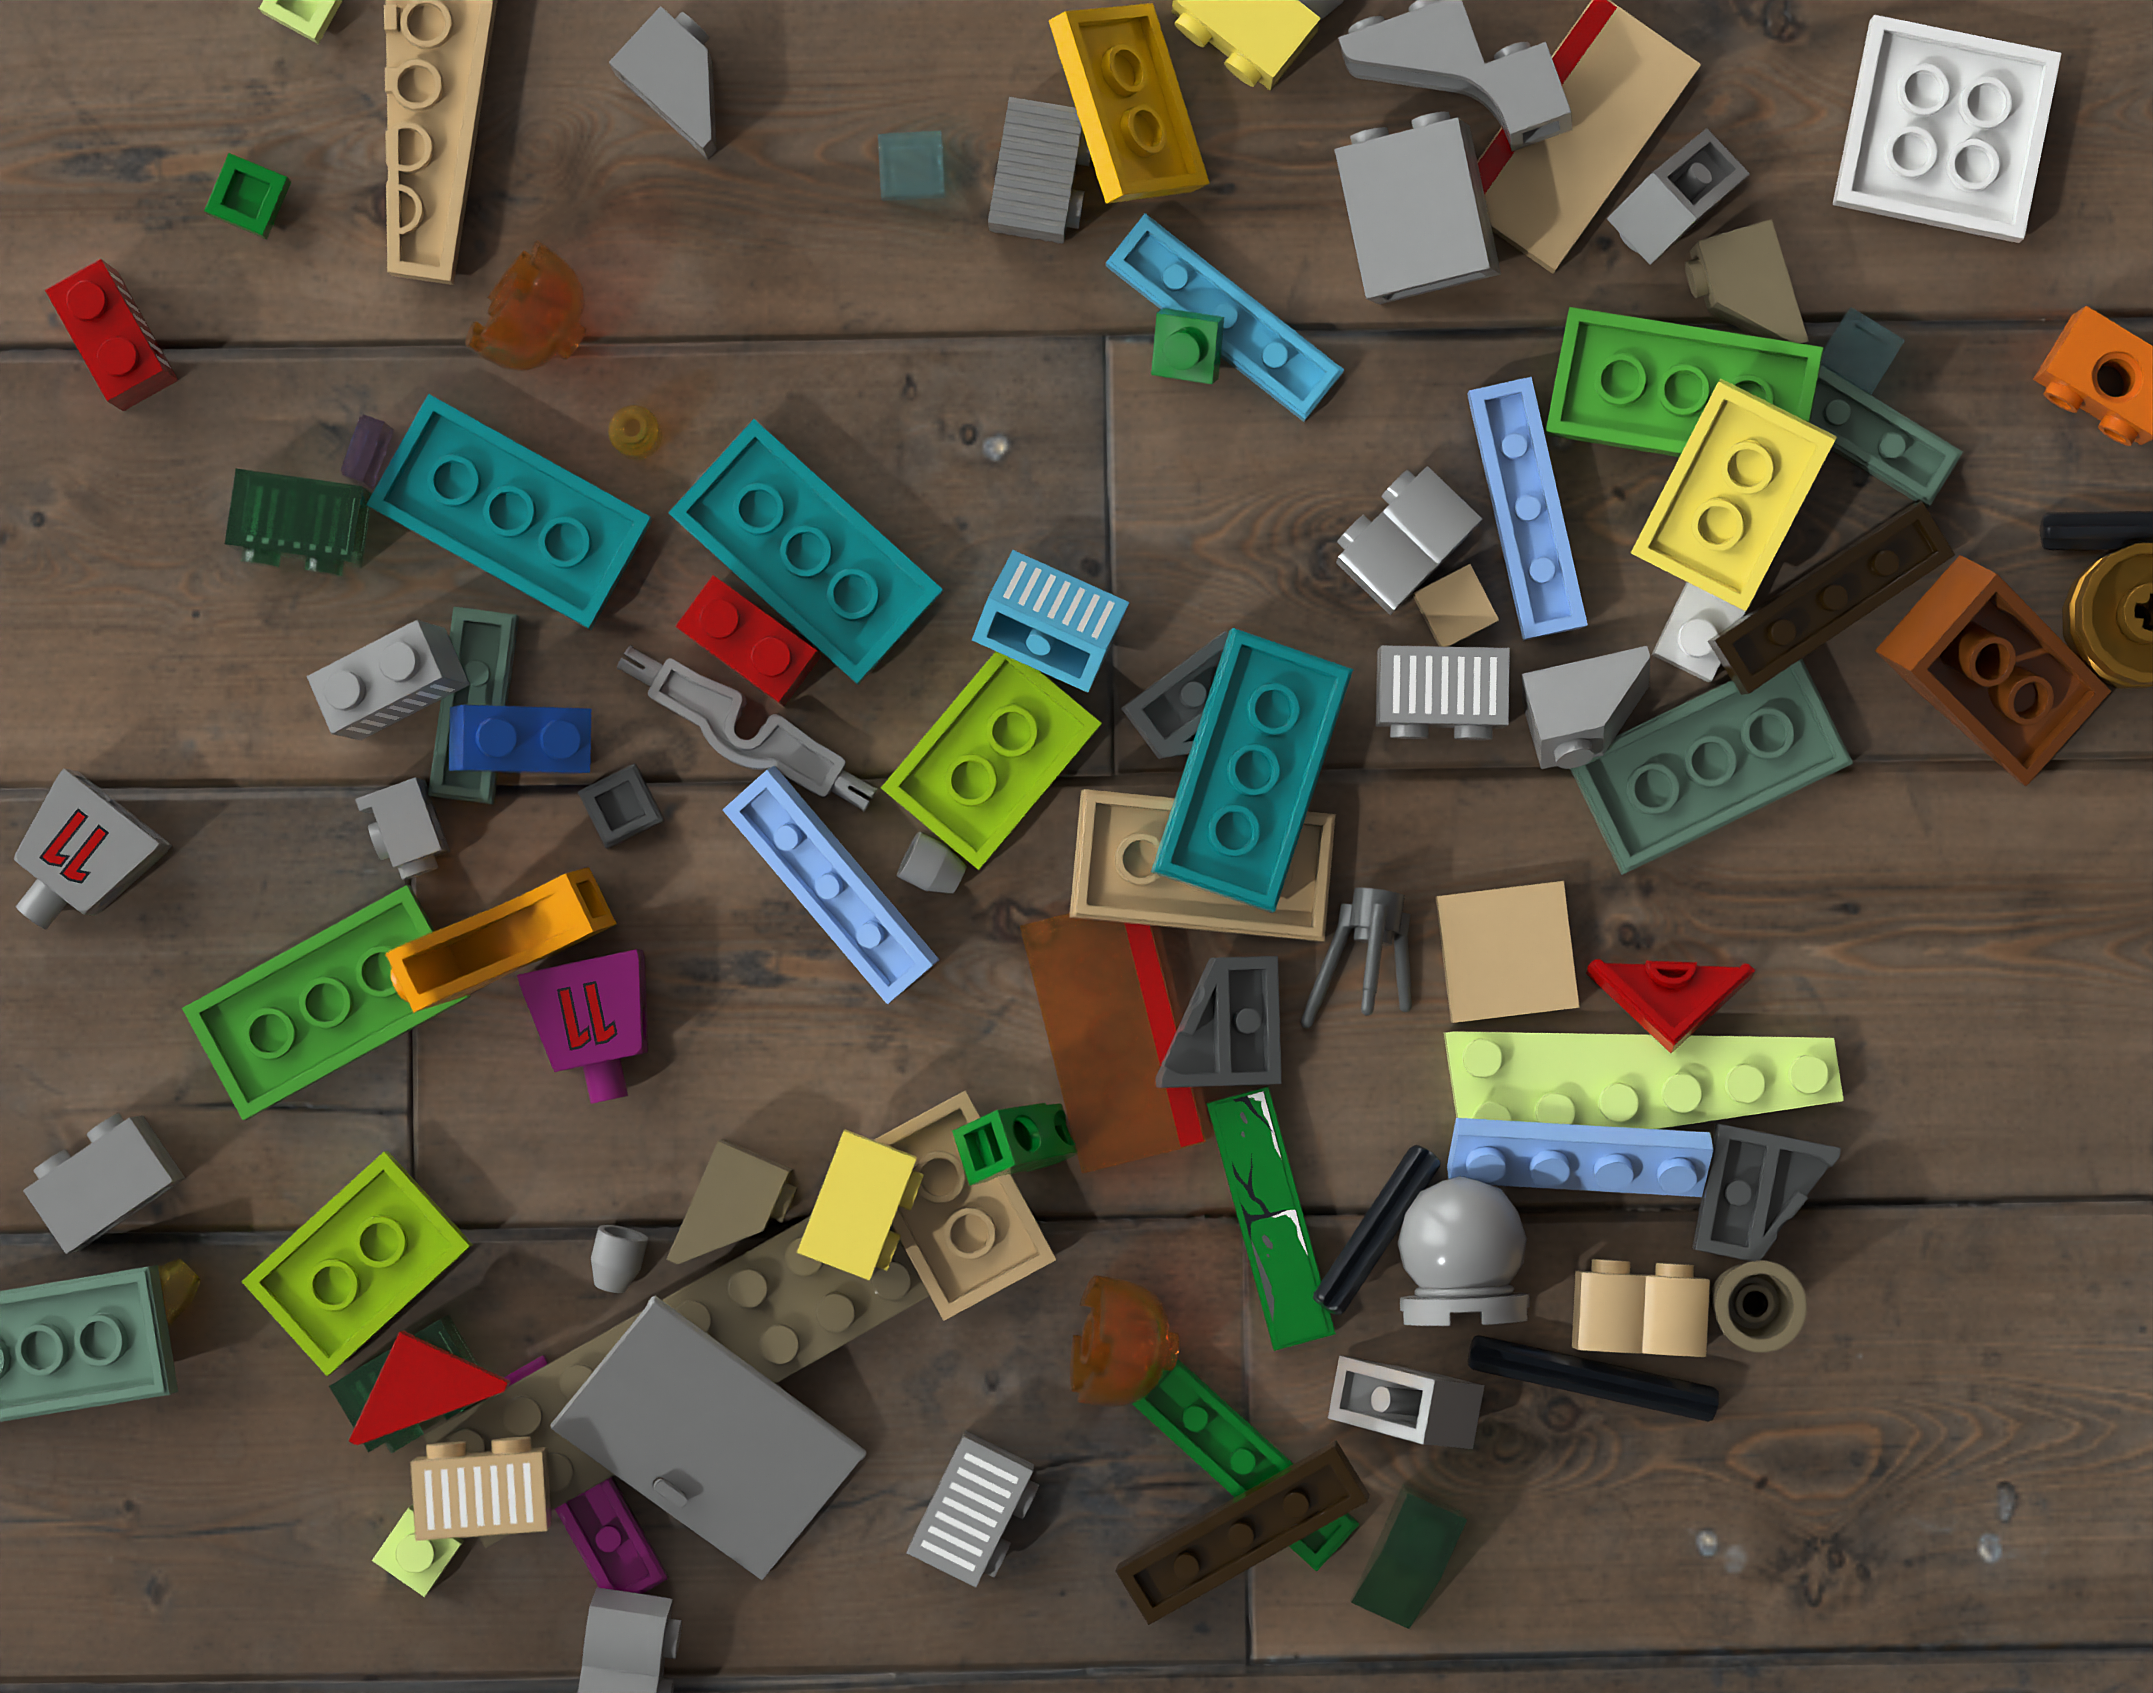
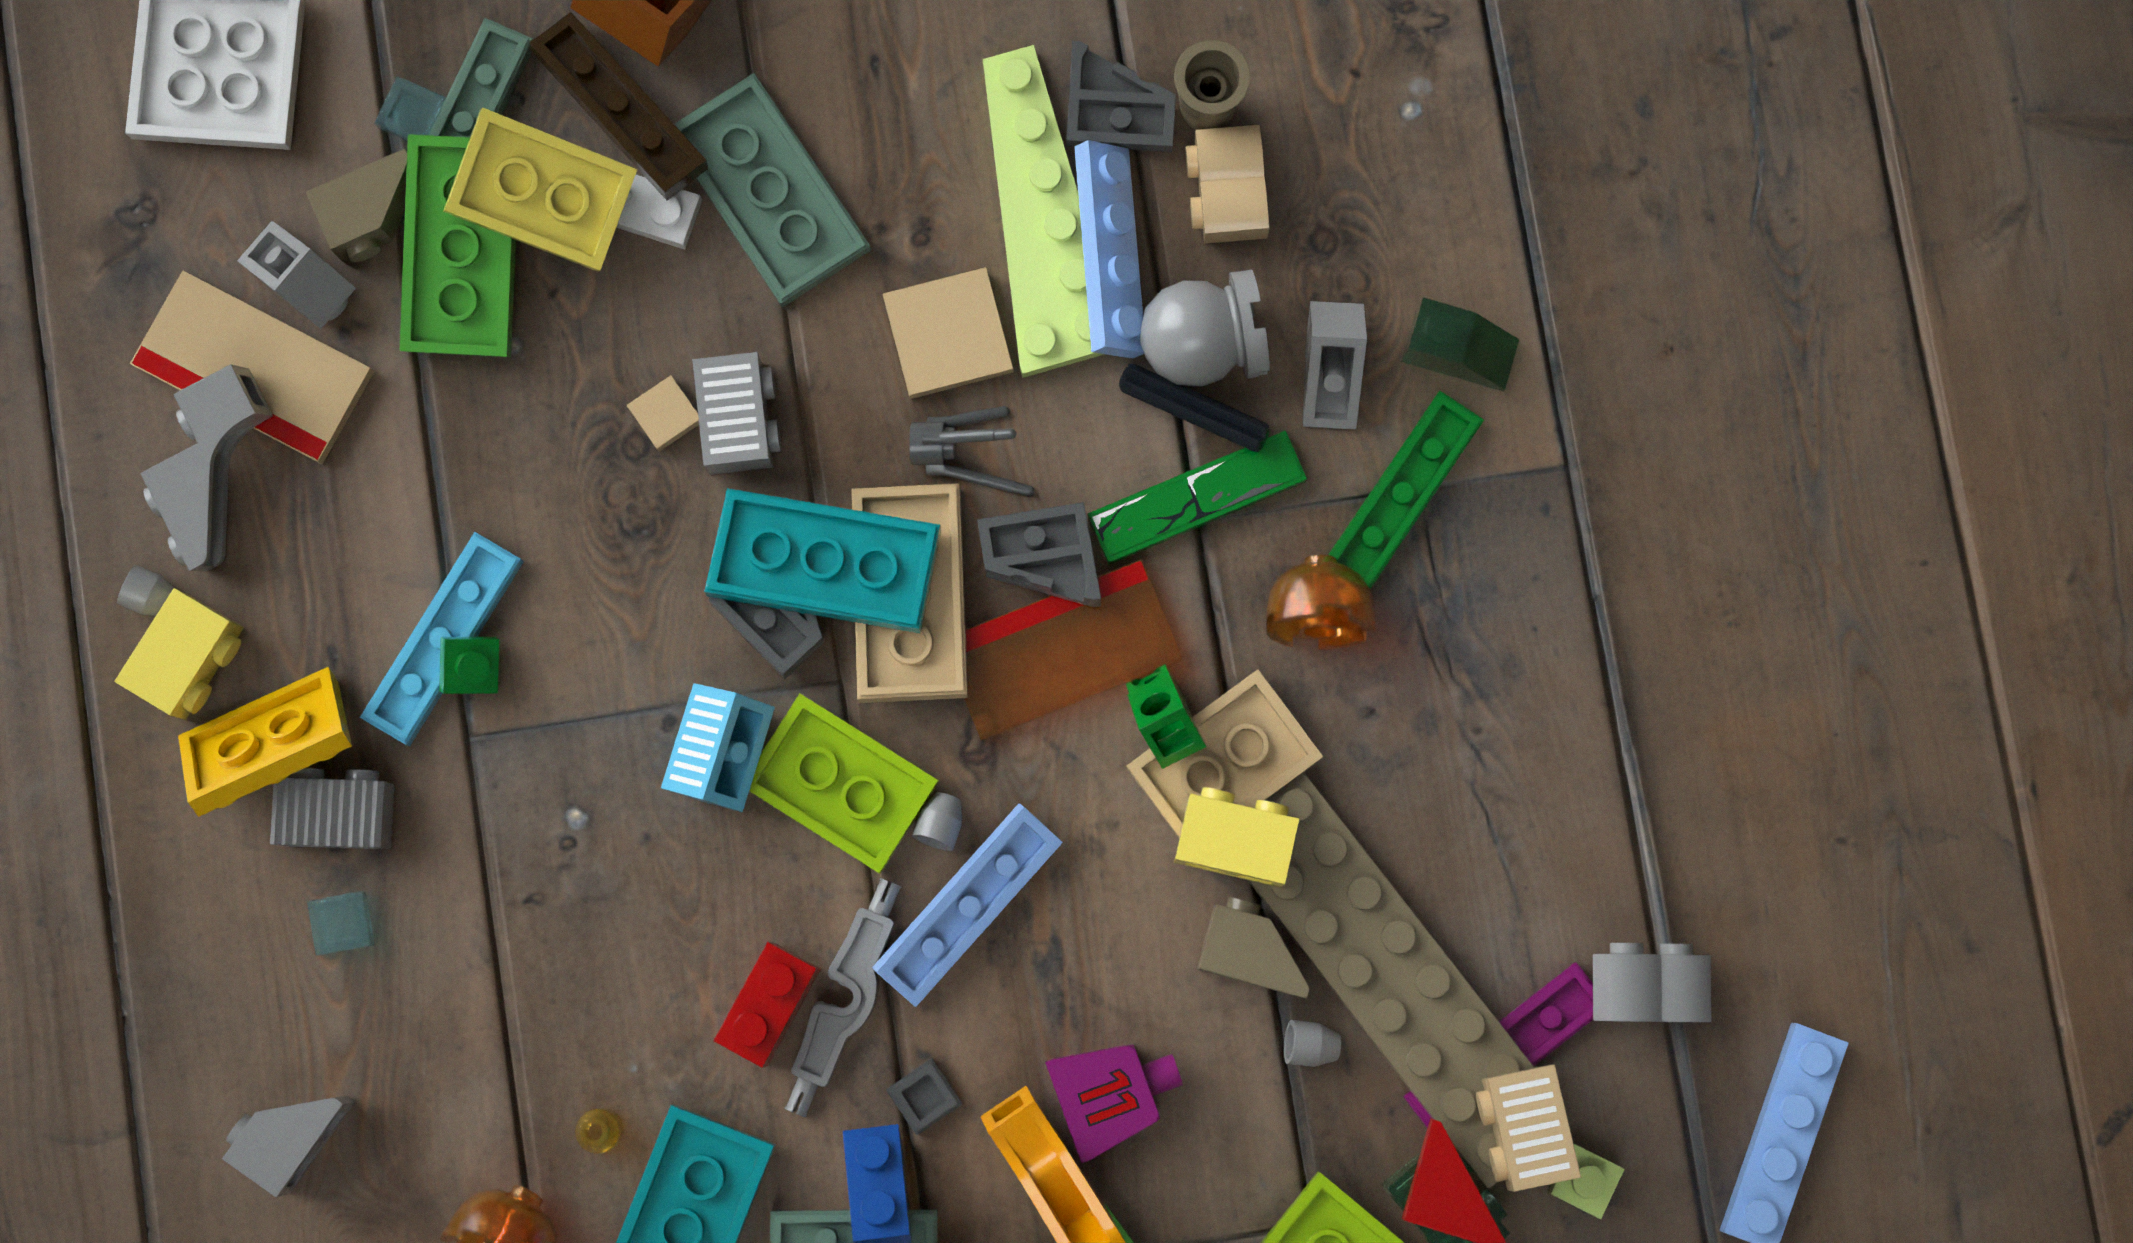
camera: 105 degrees left, 5 degrees down
light grey container [550,1296,867,1580] -> none
teal plate [668,419,944,685] -> none
light grey brick [907,1430,1039,1587] -> none
dark brown plate [1115,1440,1370,1625] -> none
light grey brick [1335,112,1501,304] -> none
light grey brick [1336,466,1482,616] -> none
light blue plate [1467,377,1588,641] -> none
black axle [1467,1335,1719,1422] -> none
light grey slope [1522,646,1650,769] -> none
red tile [1586,959,1755,1053] -> none

